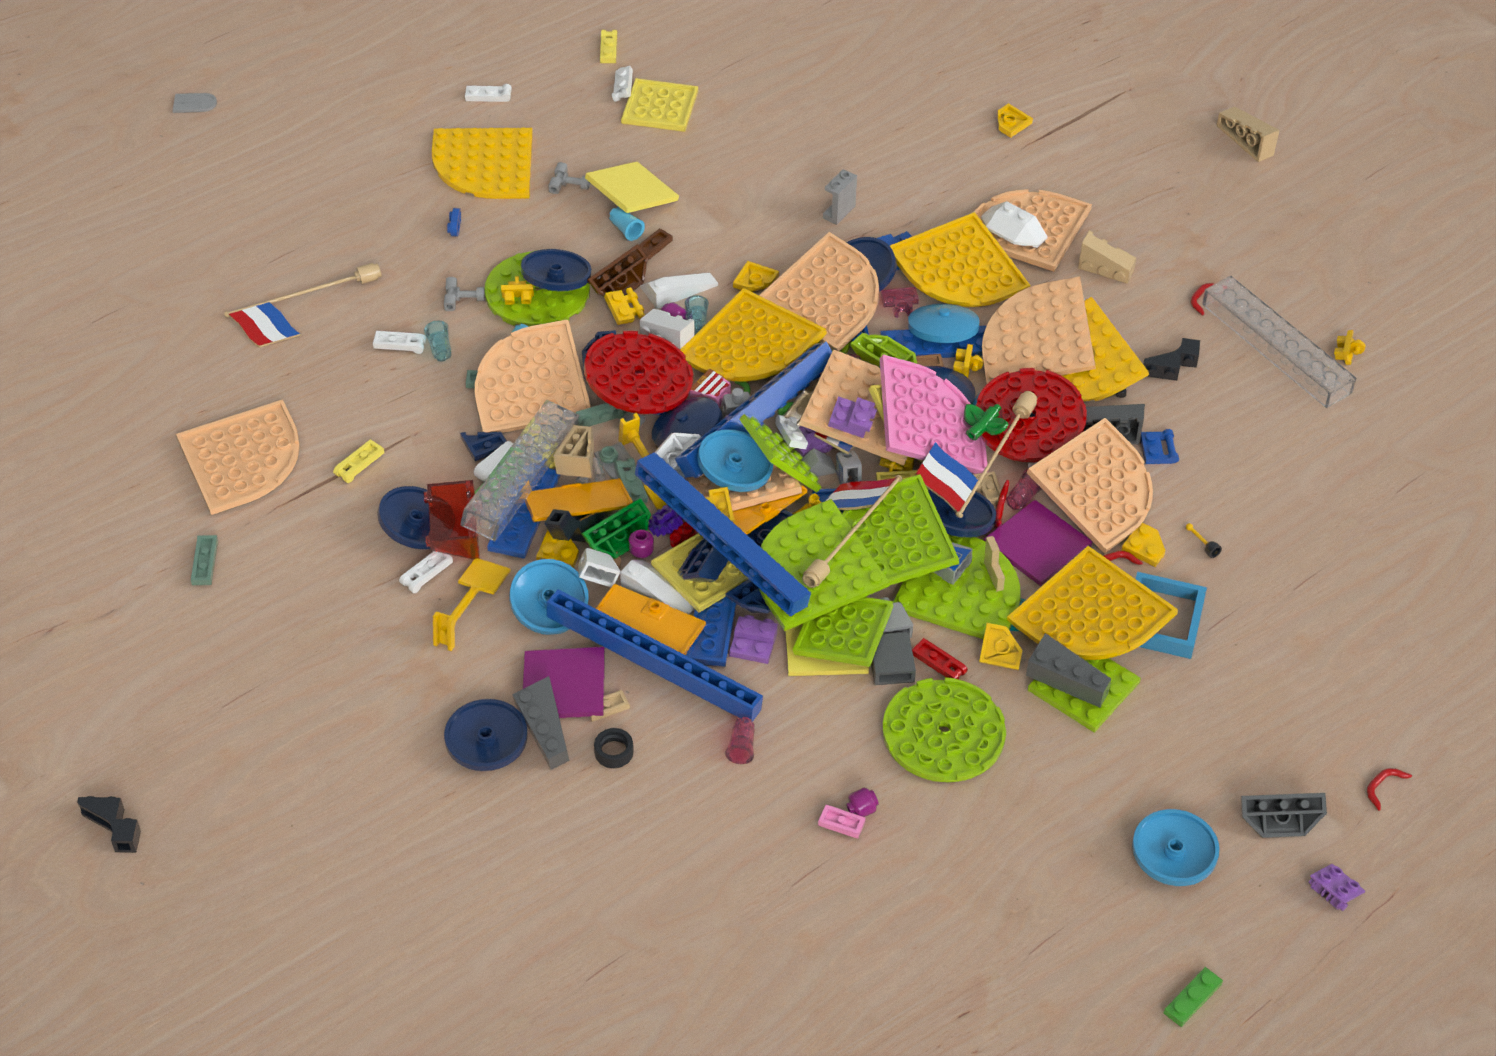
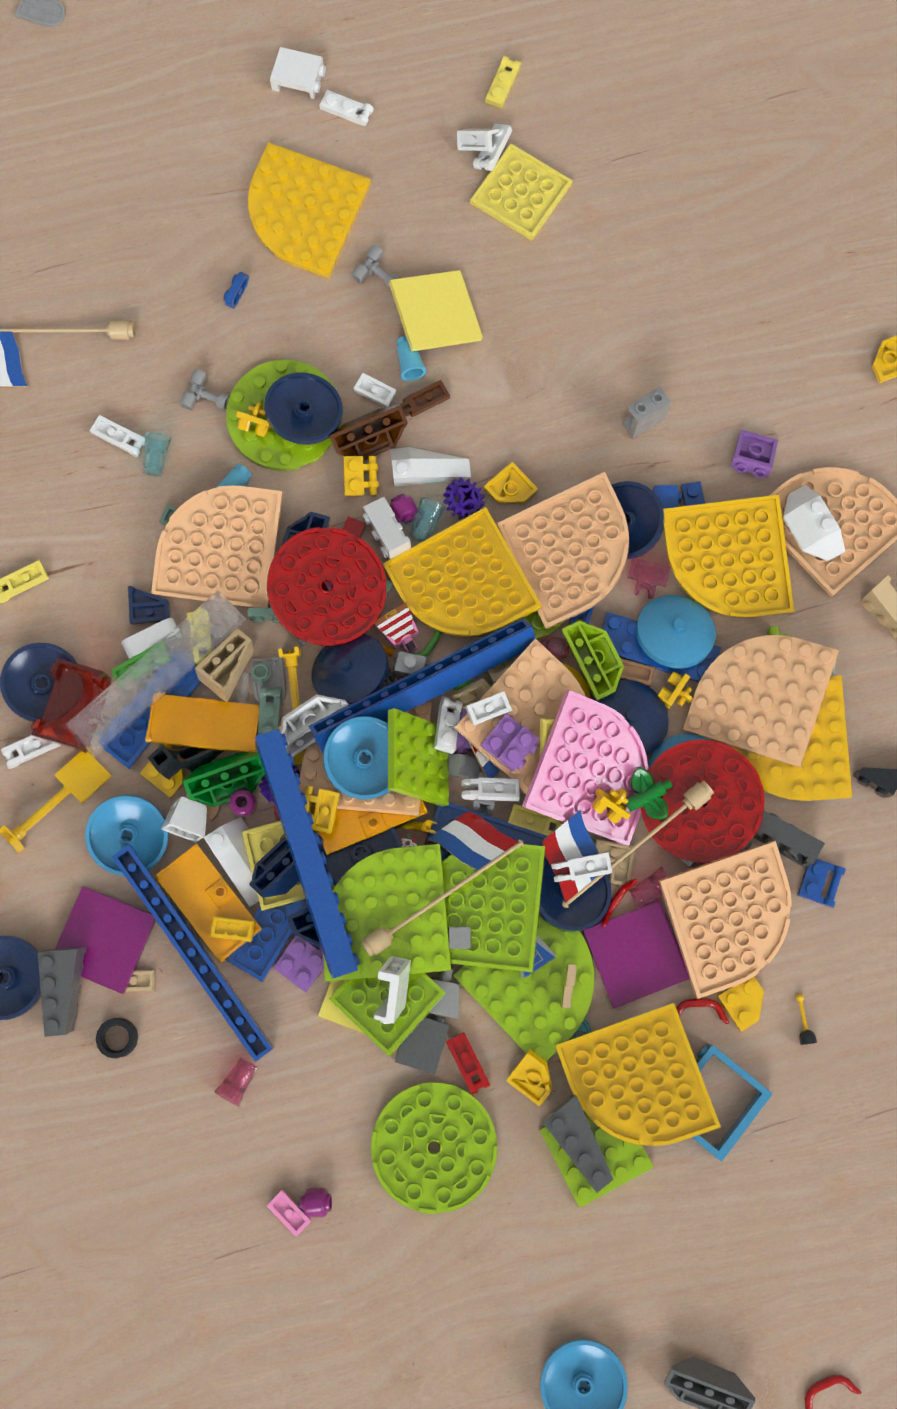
camera: 25 degrees right, 30 degrees up
none -> yellow plate [210,916,255,942]
none -> white panel [270,47,326,99]
none -> white plate [353,373,396,407]
none -> white panel [374,956,411,1024]
none -> dark purple gear [443,478,485,520]
none -> light grey tile [449,927,471,949]
none -> white panel [457,128,500,151]
none -> white hinge [461,778,520,801]
none -> white plate [466,691,512,726]
none -> white hinge [551,852,613,882]
none -> yellow hips [592,787,631,824]
none -> medium lavender plate [730,429,778,478]

